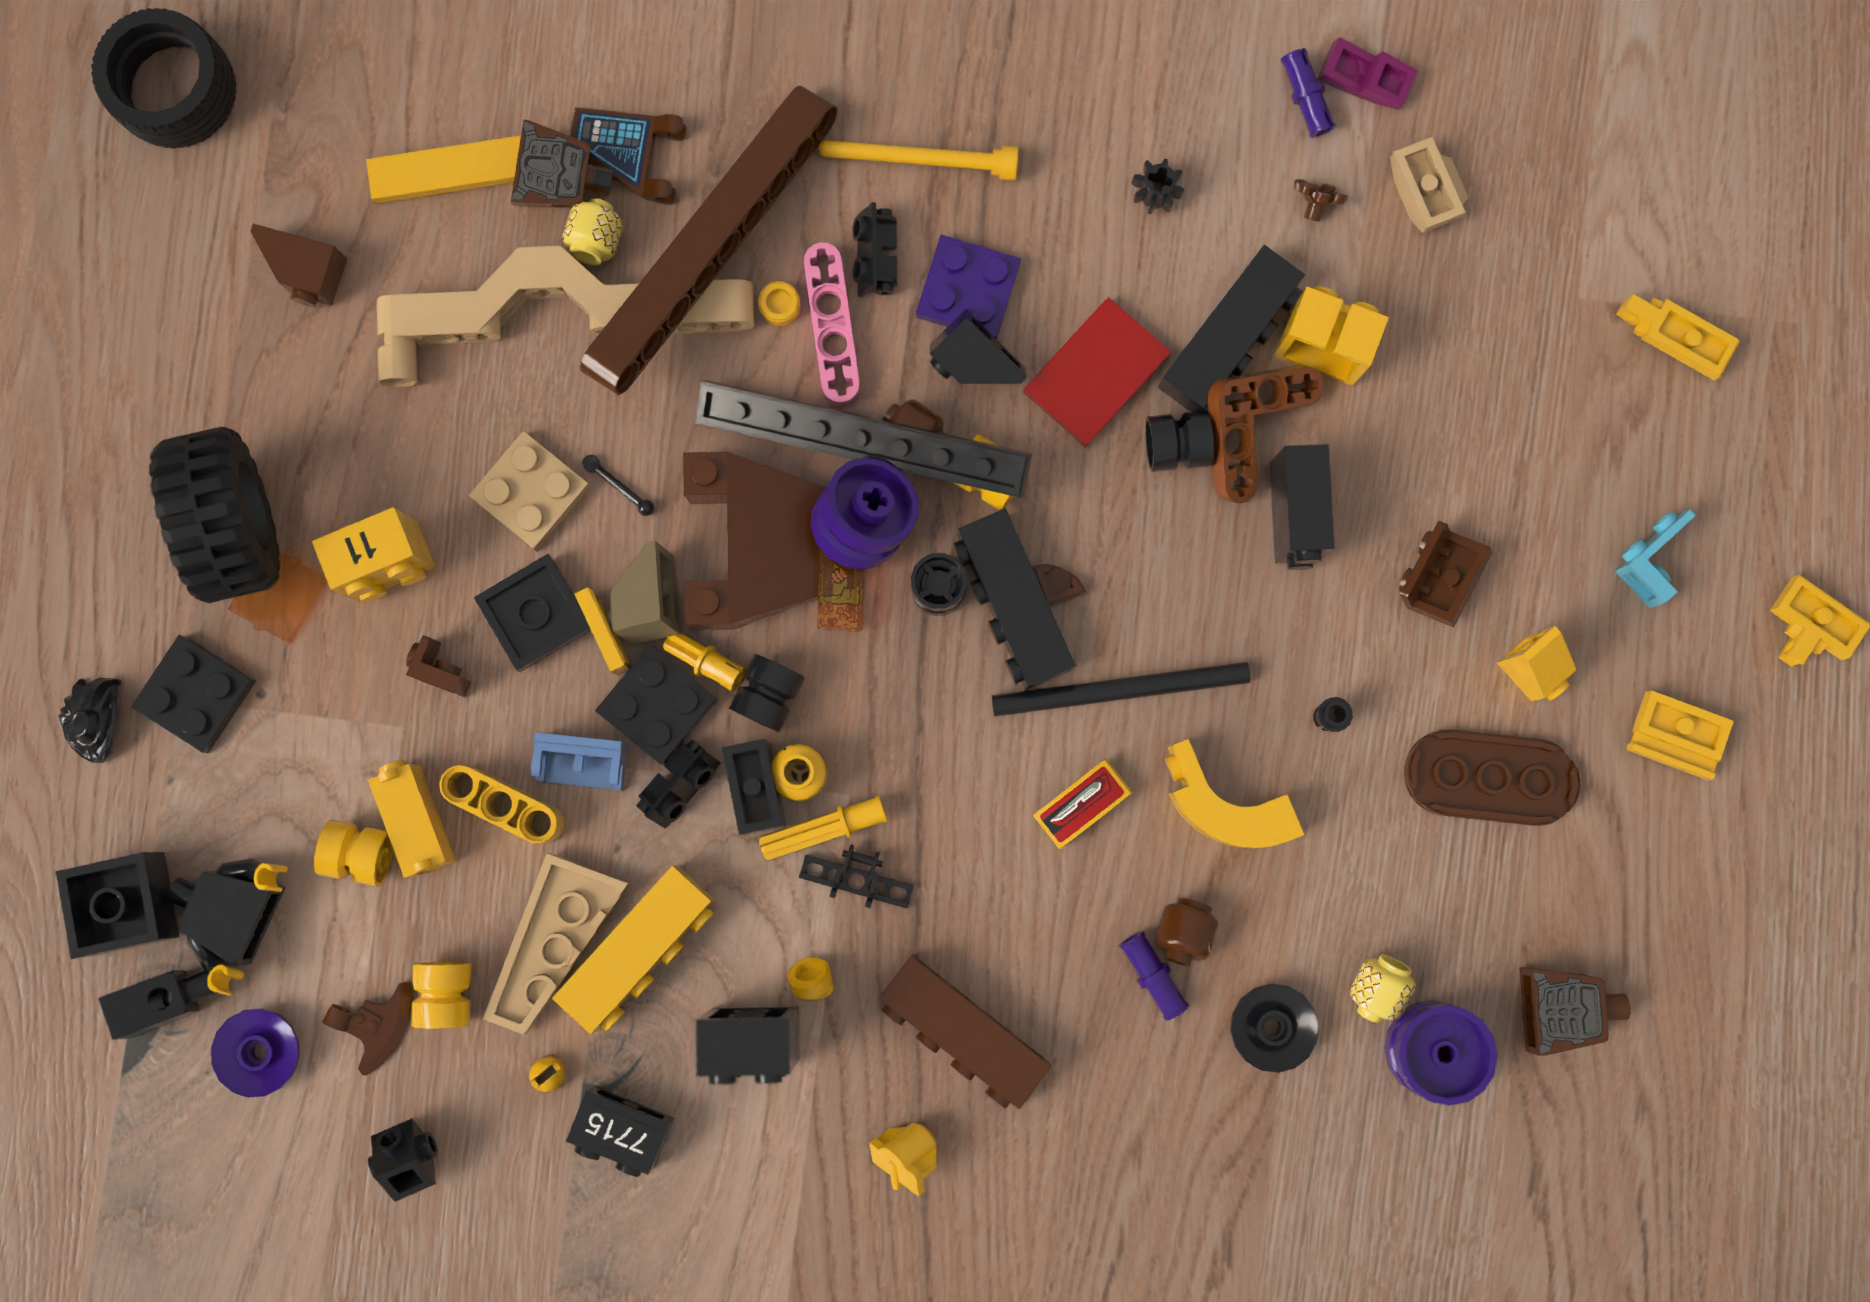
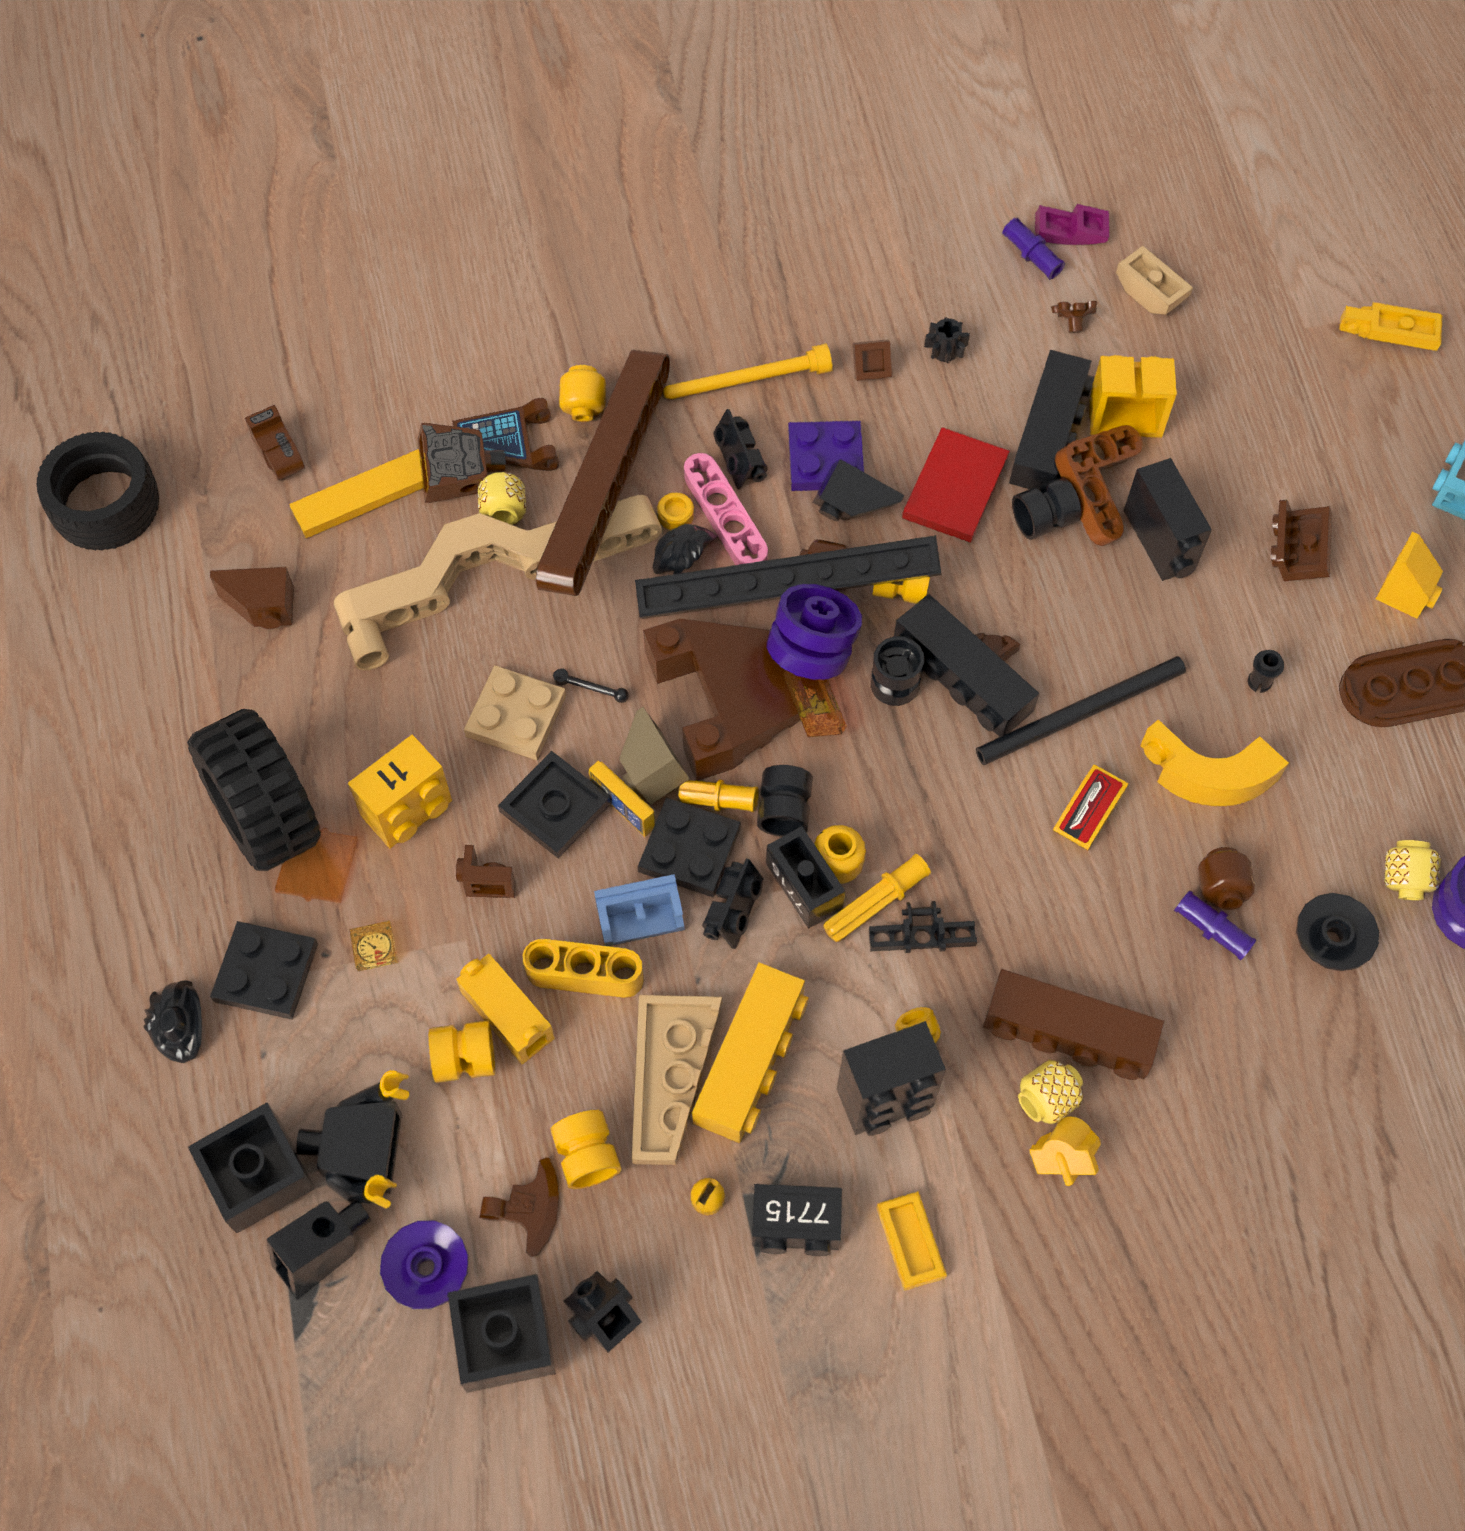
camera: 20 degrees left, 20 degrees down
none -> reddish brown leg [245,404,305,481]
none -> clear yellow tile [349,920,398,972]
none -> black brick [447,1274,556,1393]
none -> yellow head [559,365,606,422]
none -> black hat [652,524,718,574]
none -> reddish brown plate [853,339,892,381]
none -> yellow tile [876,1191,947,1291]
none -> light yellow head [1018,1060,1083,1124]

